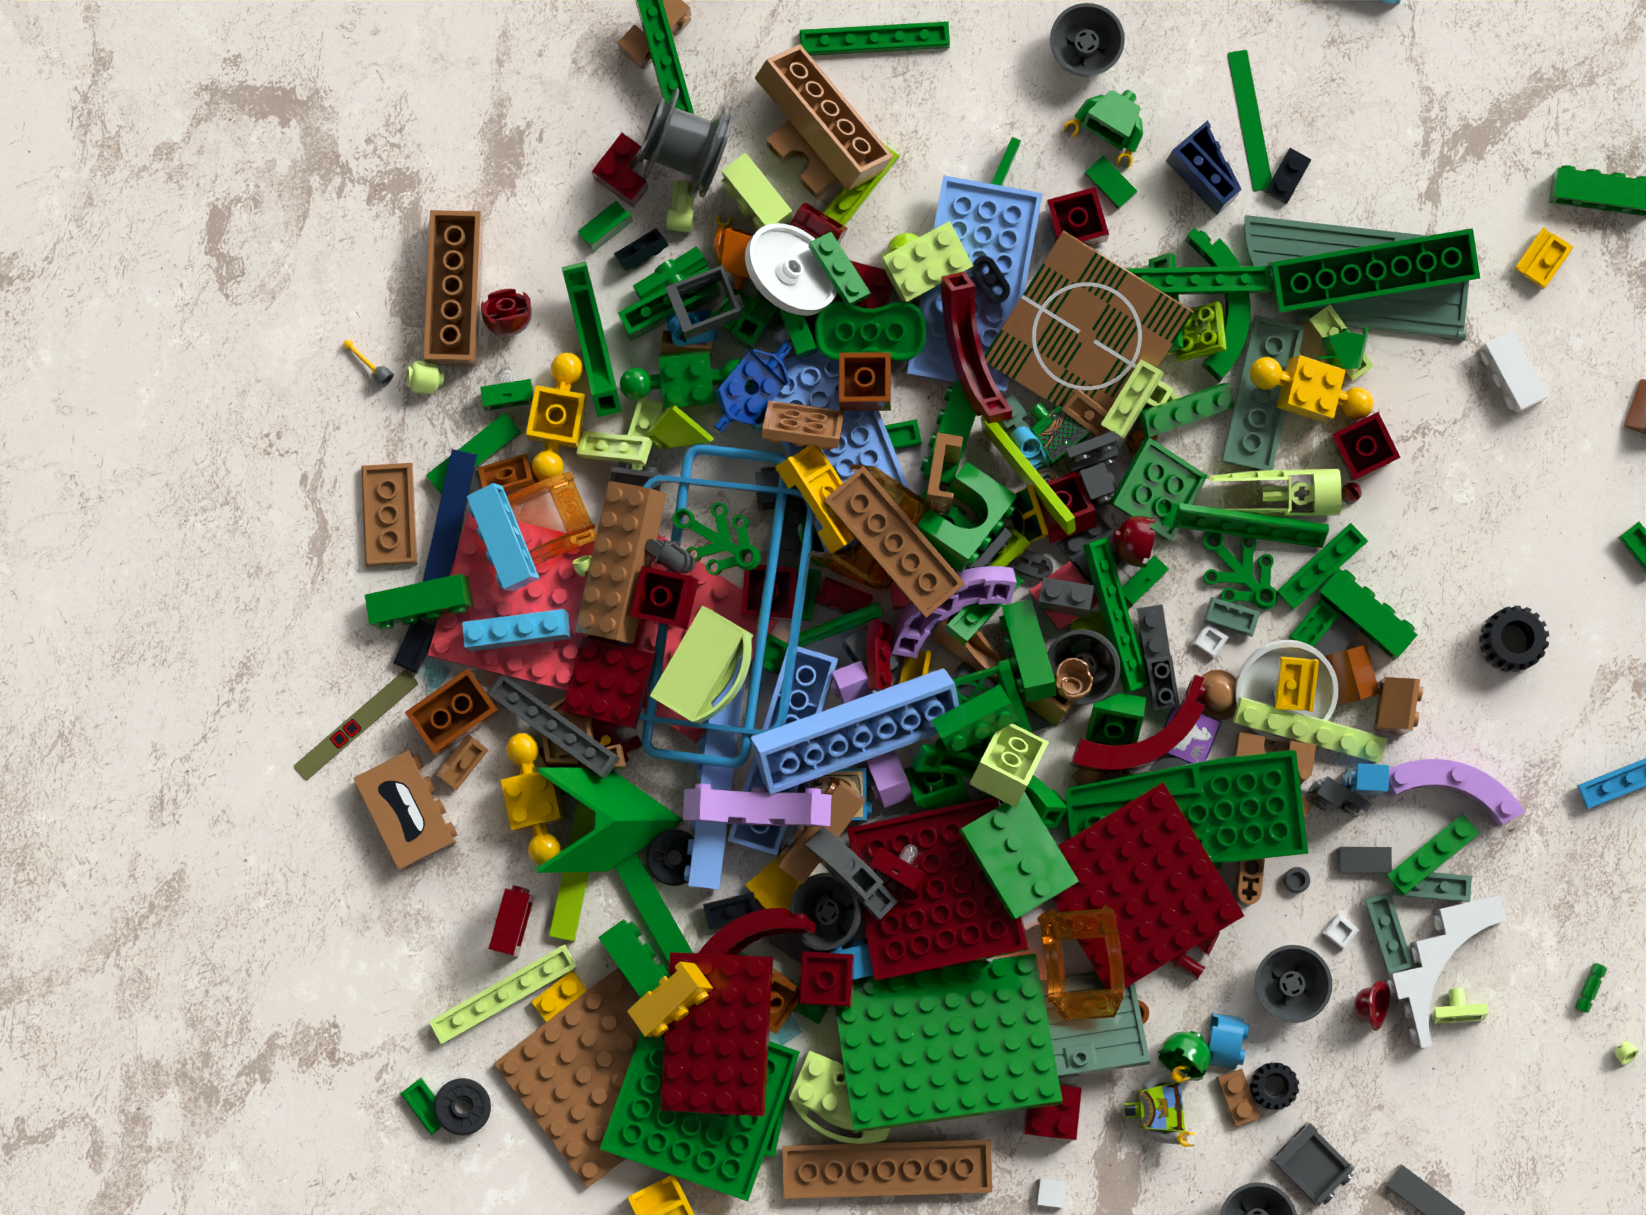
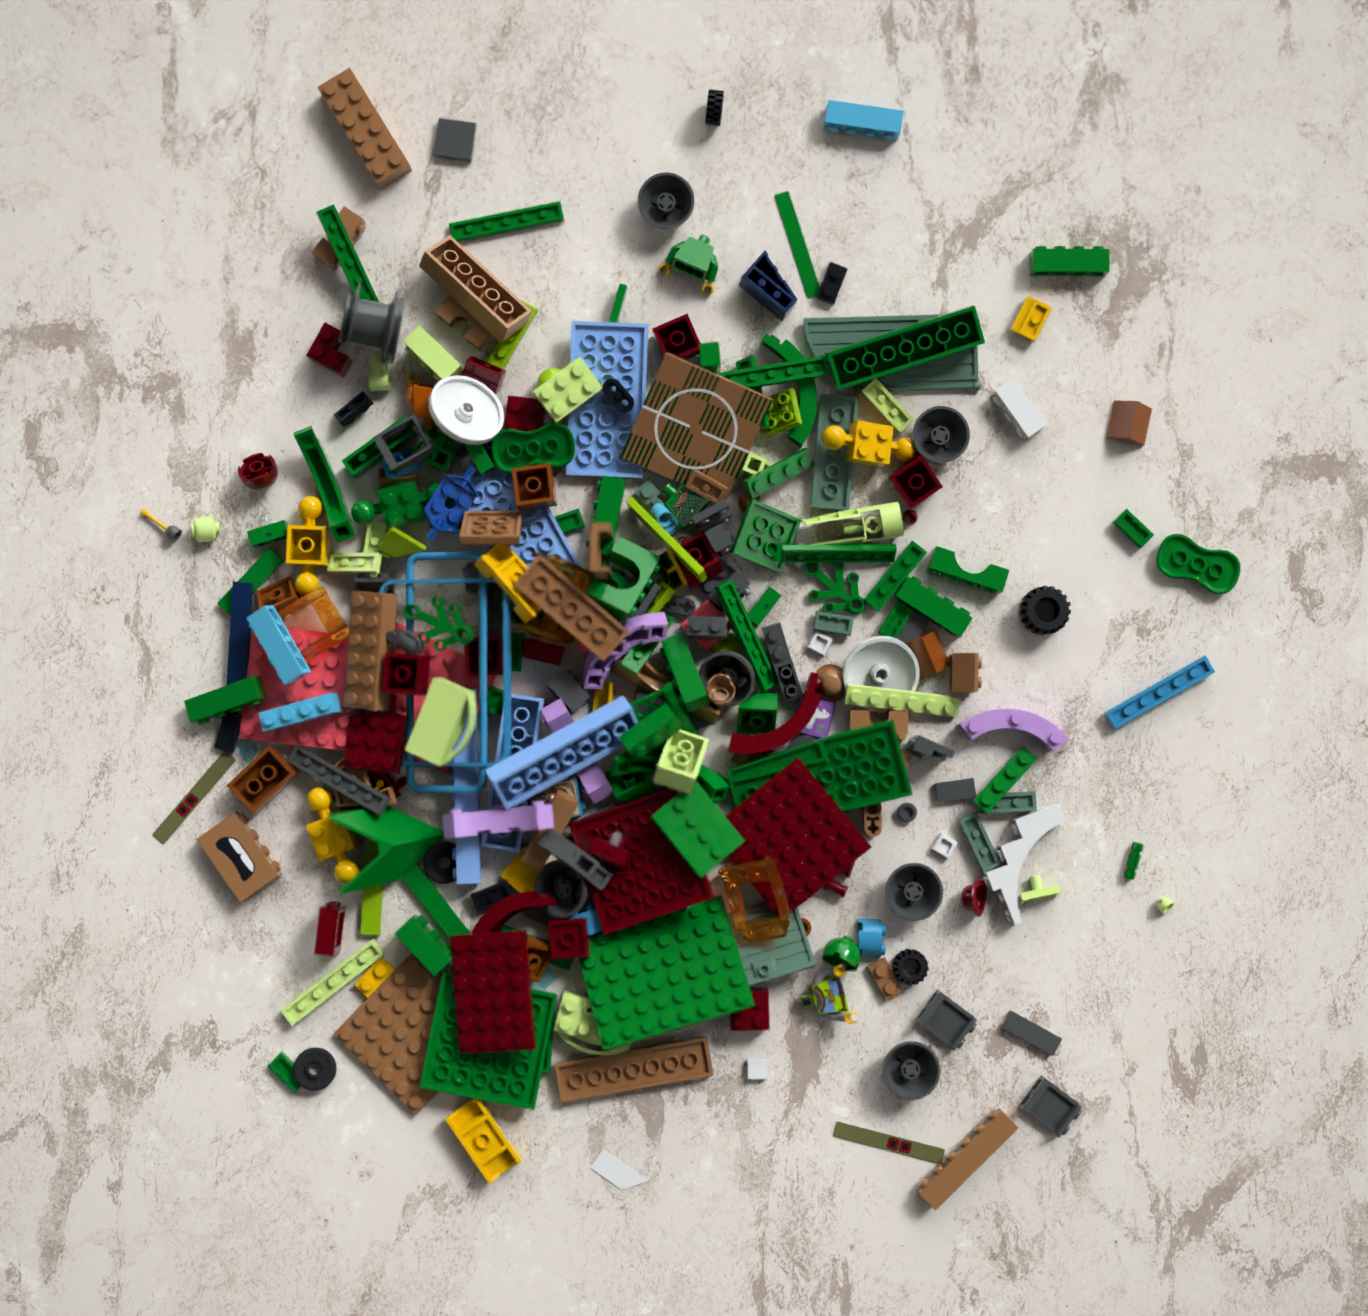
camera: 10 degrees left, 5 degrees up
medium nougat tile [361,463,417,567] -> none
medium nougat brick [423,210,484,366] -> none
medium nougat plate [436,734,488,790] -> none
yellowish green hinge [572,555,592,576] -> none
green panel [578,200,633,252] -> none
yellow wedge [627,962,713,1038] -> none
green piece [633,246,708,300] -> none
green axle [798,603,883,648] -> none
plate [808,232,871,307] -> none
dark red hinge [867,618,892,692] -> none
dark red arch [941,271,1013,424] -> none
green tile [1085,155,1138,210] -> none
yellowish green plate [1101,359,1164,439] -> none
dark red cylinder [1112,516,1155,568] -> none
yellow plate [1274,656,1319,712] -> none
green piece [1317,327,1370,369] -> none
dark azure brick [1341,763,1389,797] -> none
none -> green arch [699,342,721,373]
none -> dark grey piece [913,406,970,463]
none -> green arch [927,546,1010,595]

